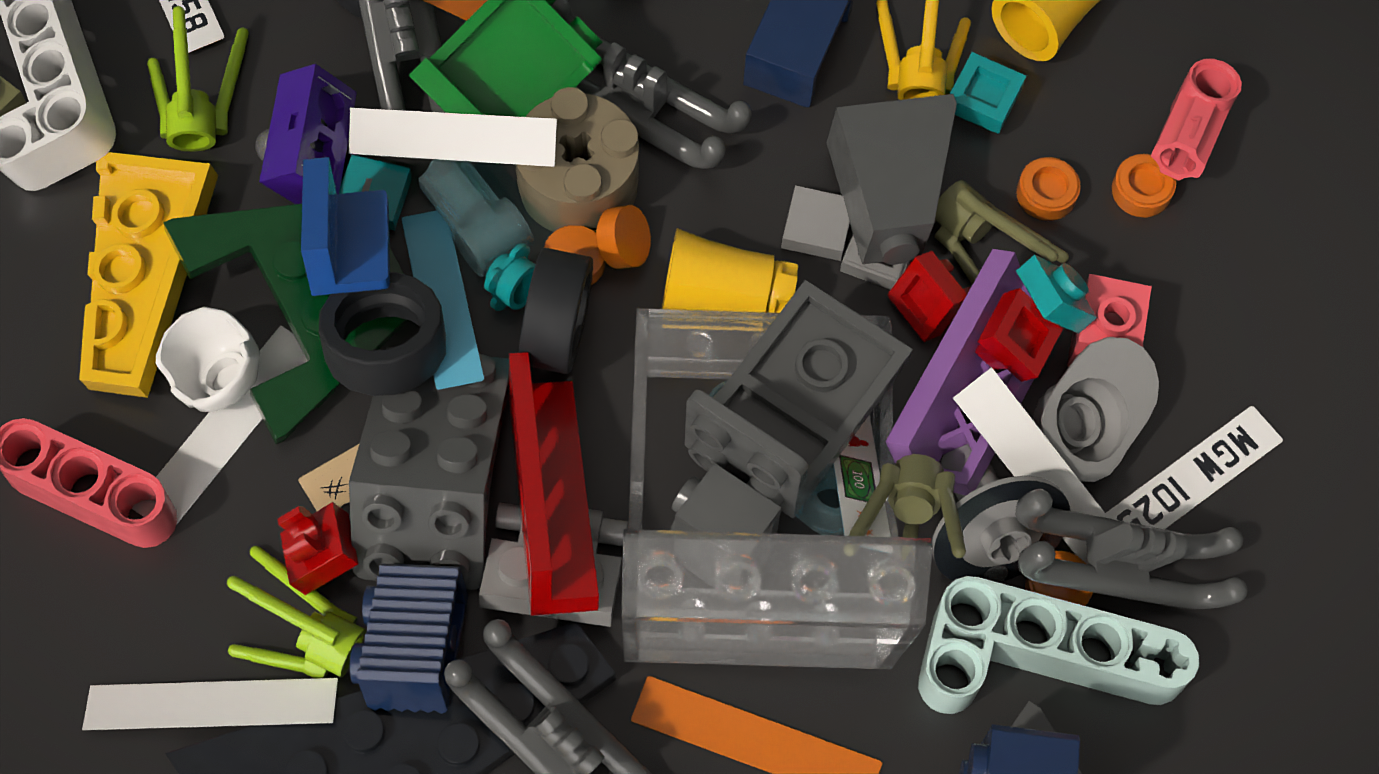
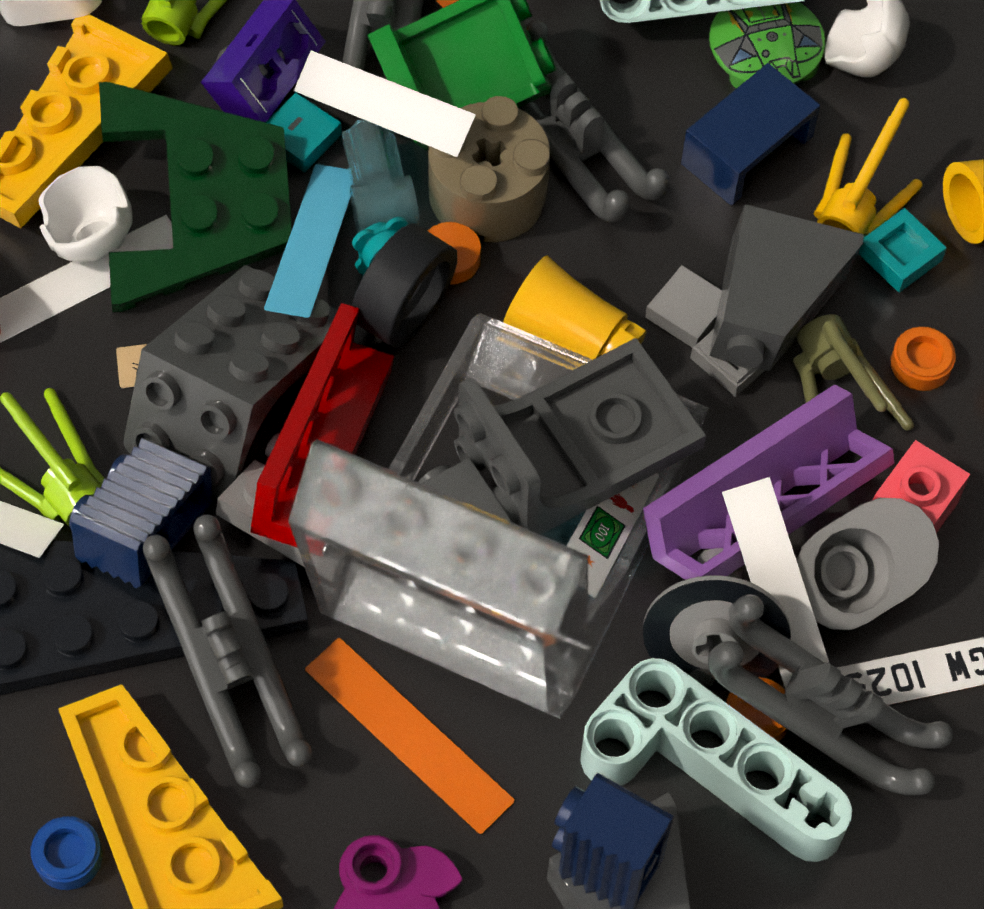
camera: 25 degrees right, 5 degrees down
red tile [277,502,359,595] -> none
blue panel [301,157,390,296] -> none
black tyre [319,272,446,396] -> none
orange tile [596,205,651,269] -> none
olive plant [843,454,966,596] -> none
red tile [887,251,971,342] -> none
red tile [975,288,1063,382] -> none
teal plate [1016,254,1097,334] -> none

